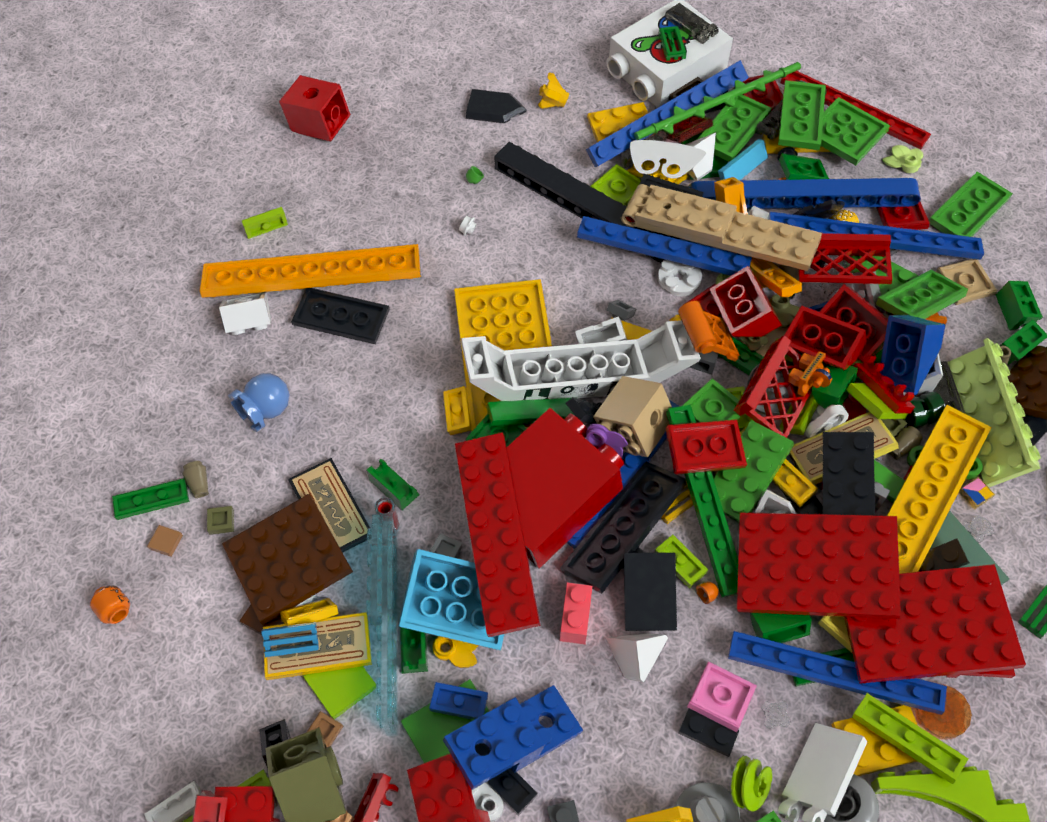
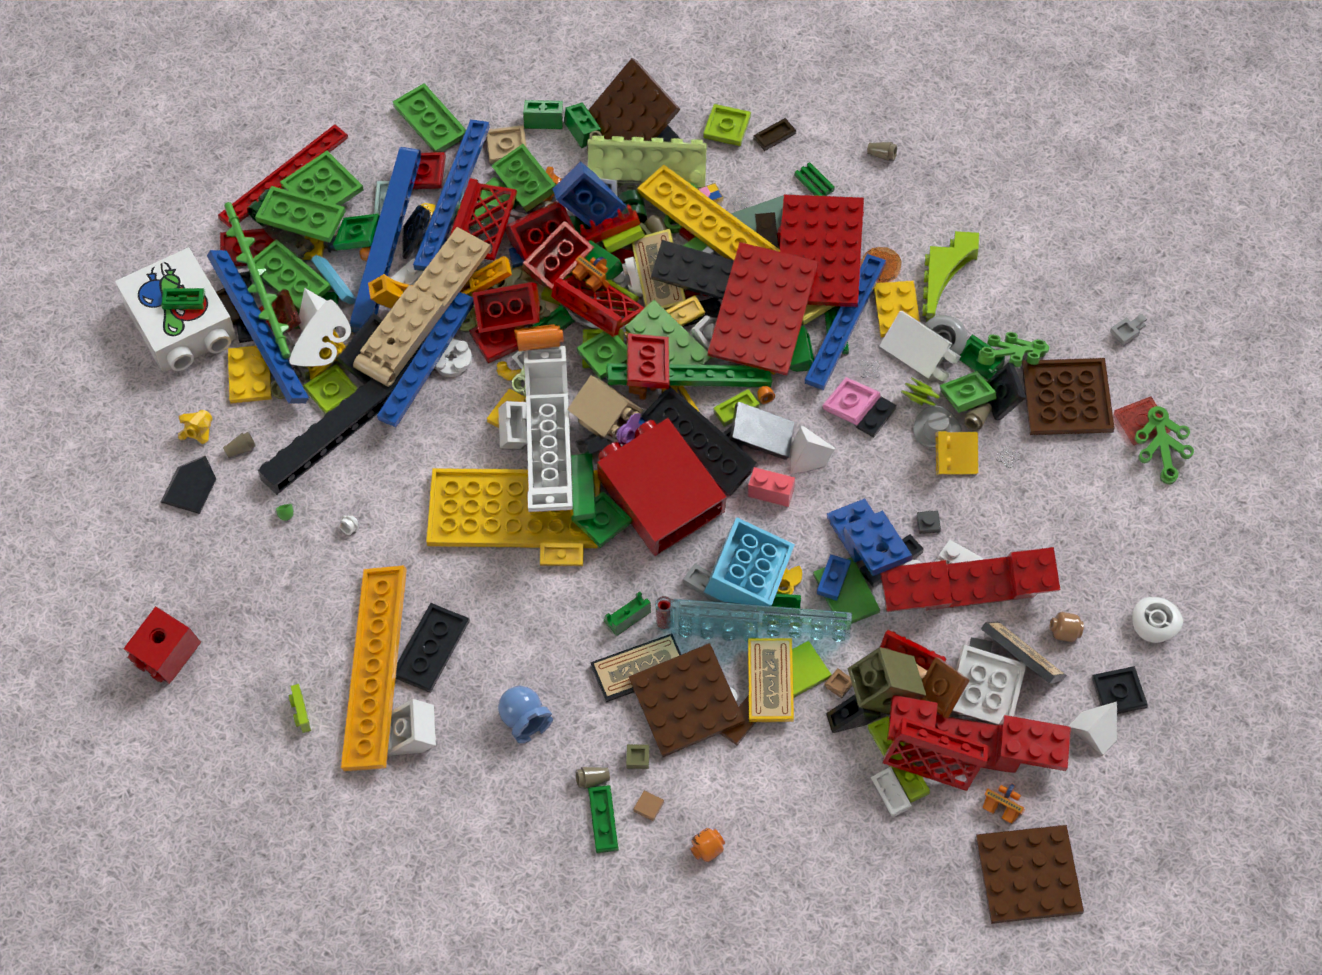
camera: 80 degrees left, 0 degrees up
dark azure tile [262,622,319,657] -> none
yellow tile [280,598,338,626] -> none
red plate [455,432,541,637] -> none
dark grey plate [607,300,637,320] -> none
clear smoke plate [665,3,719,44] -> none
lime plate [852,693,969,784] -> none
yellowish green plate [882,145,923,173] -> none
none -> dark tan cone [223,432,256,458]

